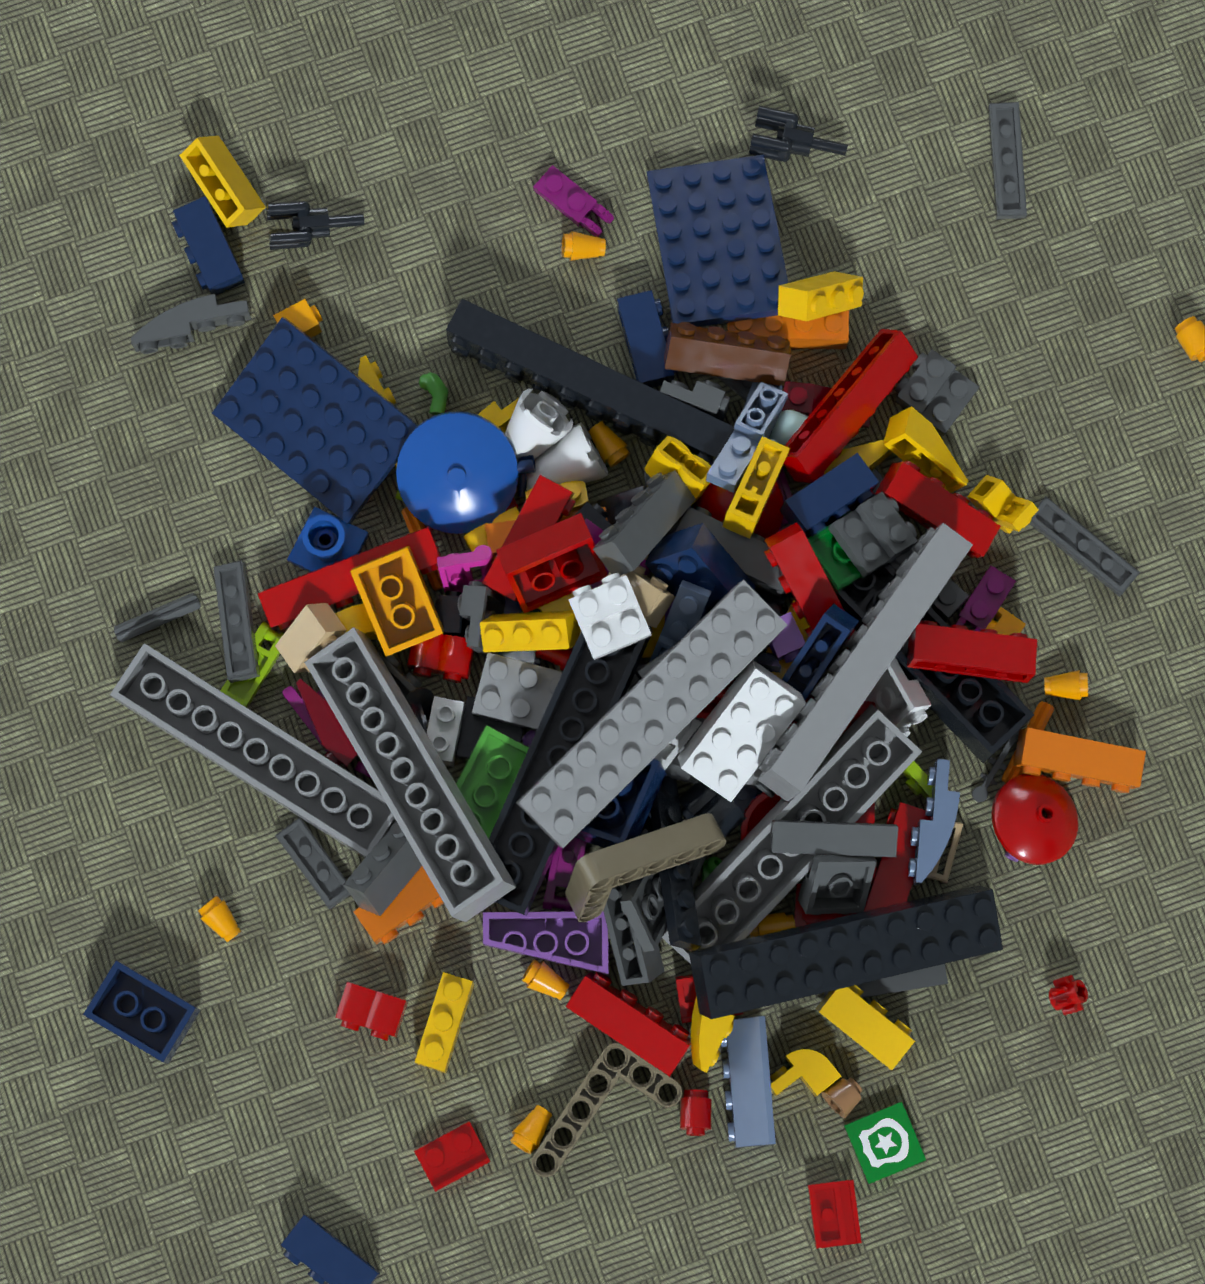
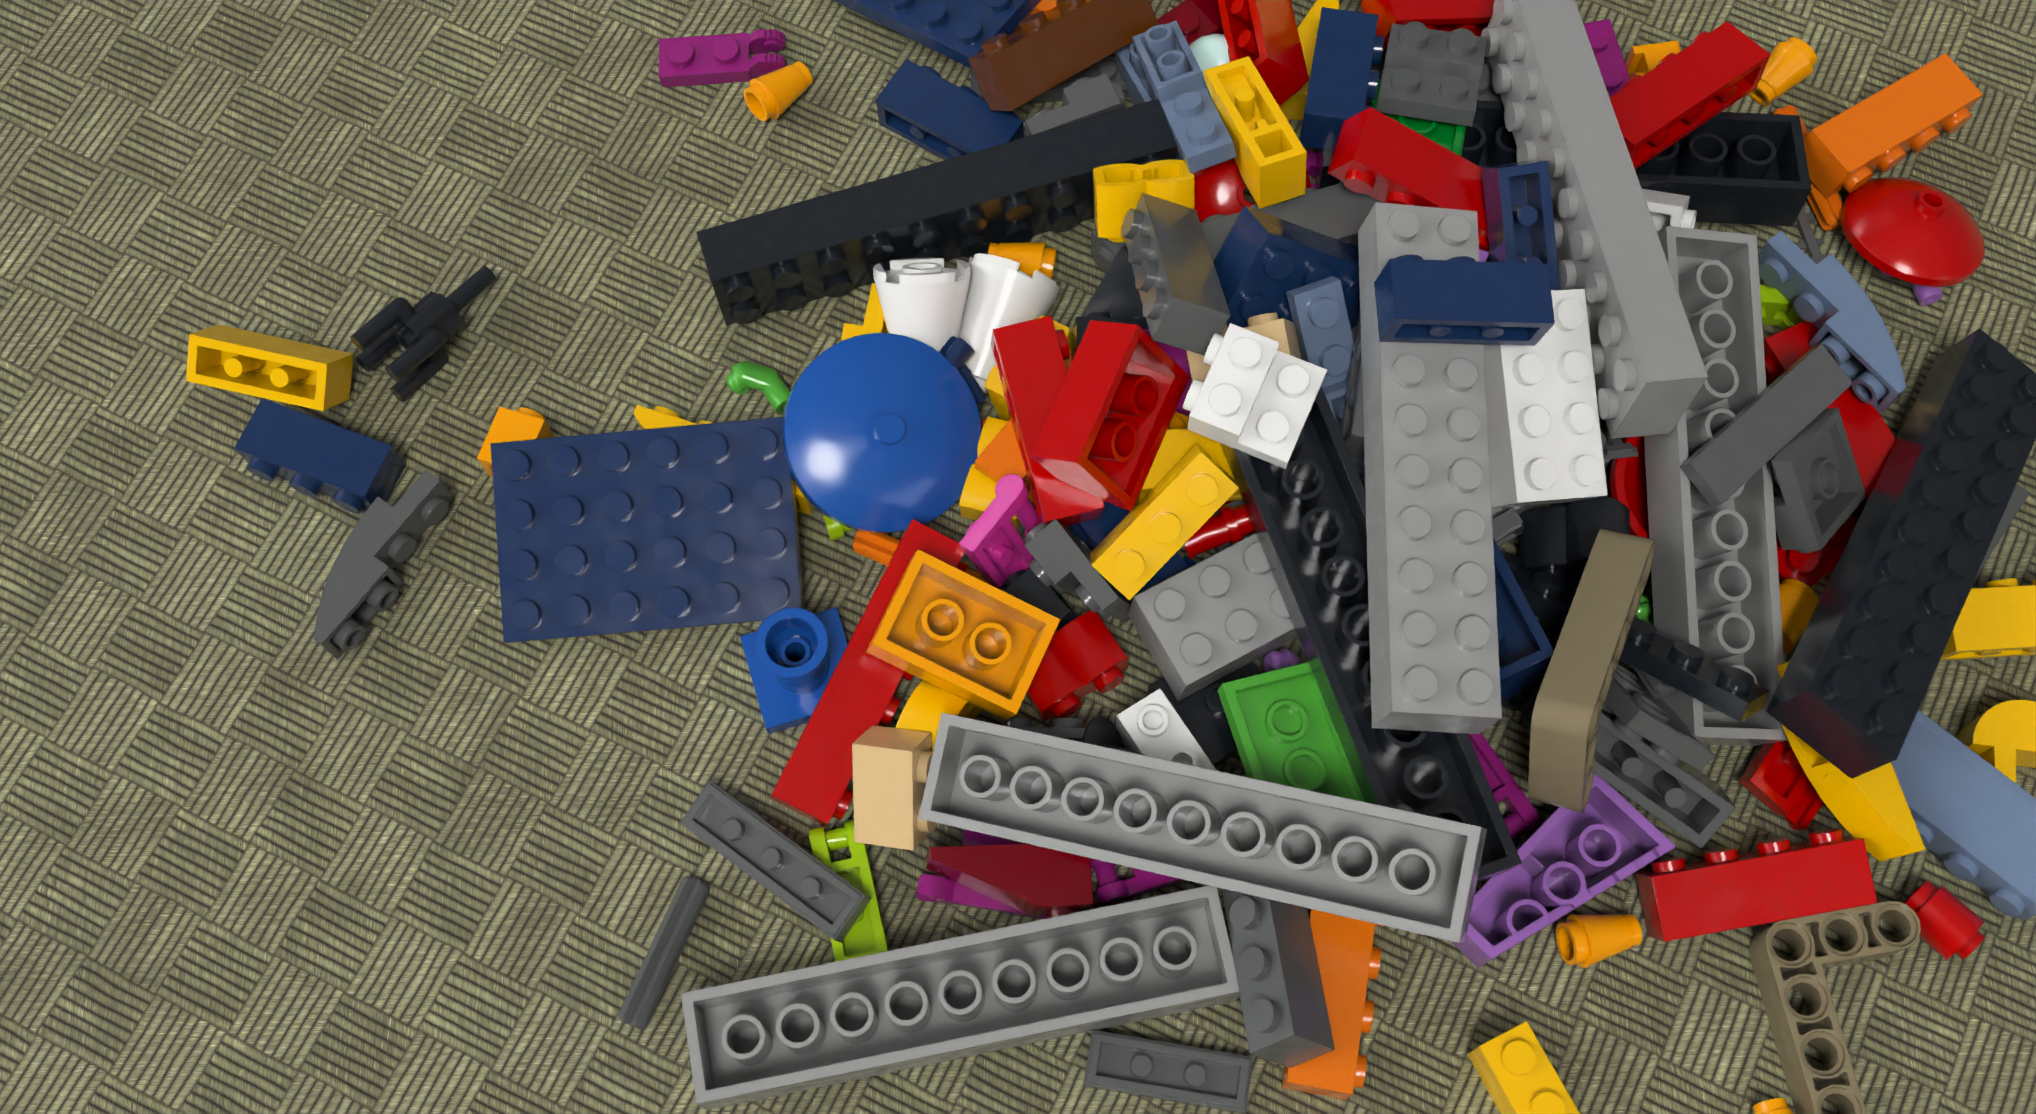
camera: 40 degrees left, 10 degrees down
none -> dark blue brick [1374,255,1555,346]

